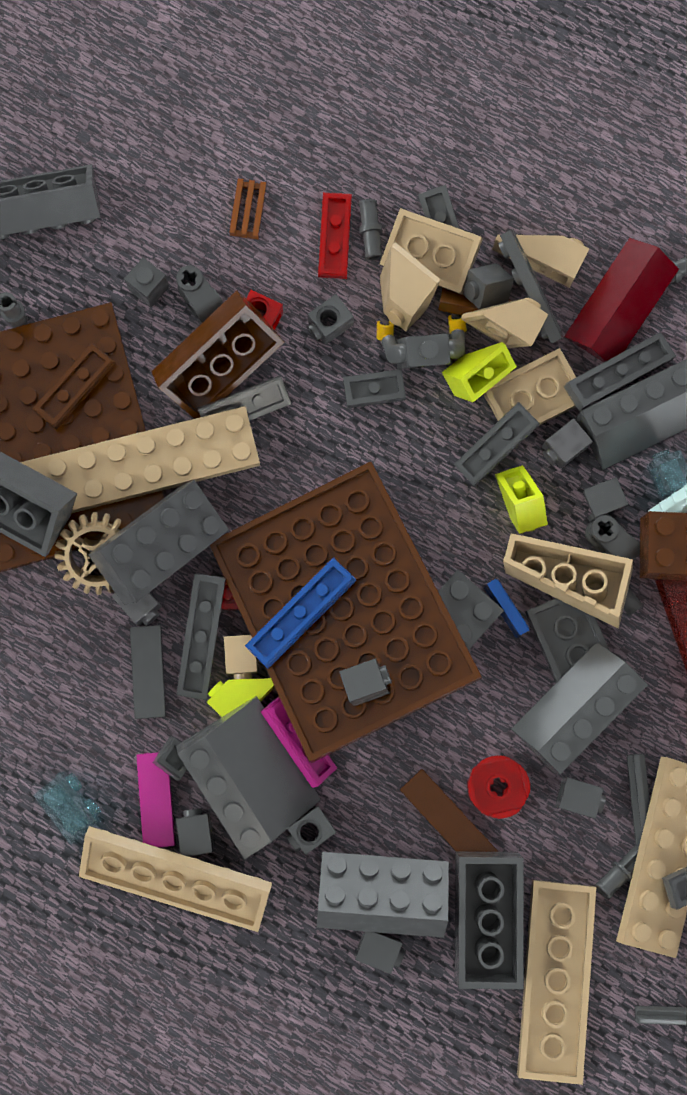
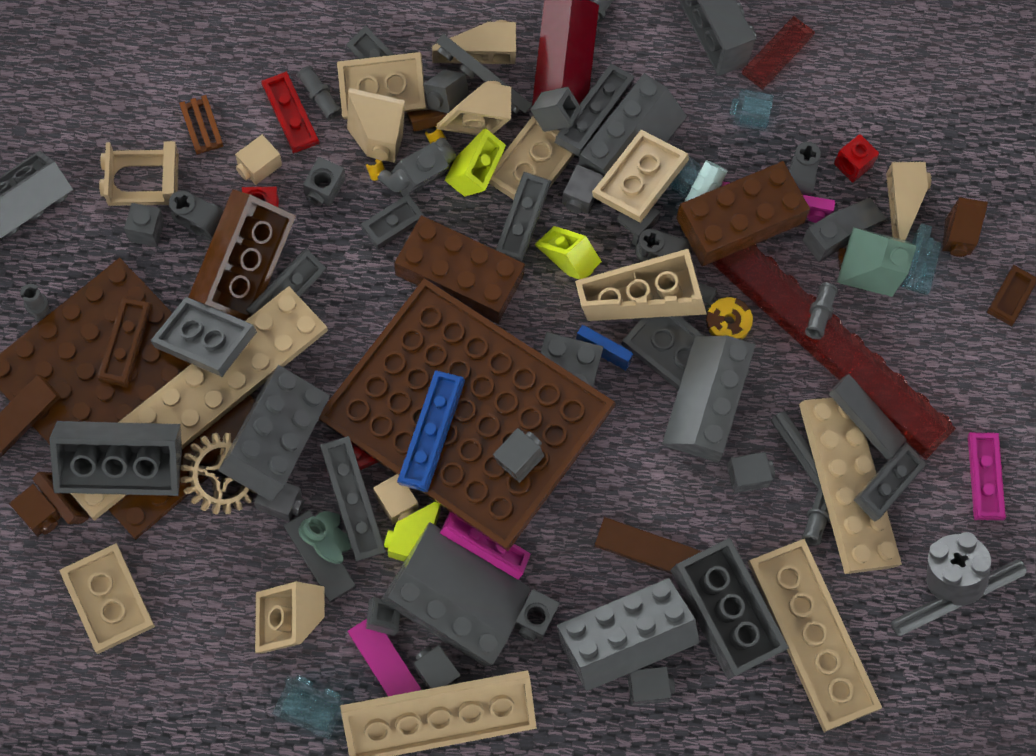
camera: 30 degrees left, 10 degrees down
red plate [467,756,530,819] -> none
none -> tan panel [99,141,179,206]
none -> dark grey plate [151,297,257,377]
none -> tan brick [235,134,282,185]
none -> tan slope [255,581,325,653]
none -> sand green plate [298,511,351,564]
none -> reddish brown brick [394,215,525,324]
none -> dark grey brick [530,87,581,132]
none -> tan plate [592,130,689,223]
none -> yellow piece [706,297,753,340]

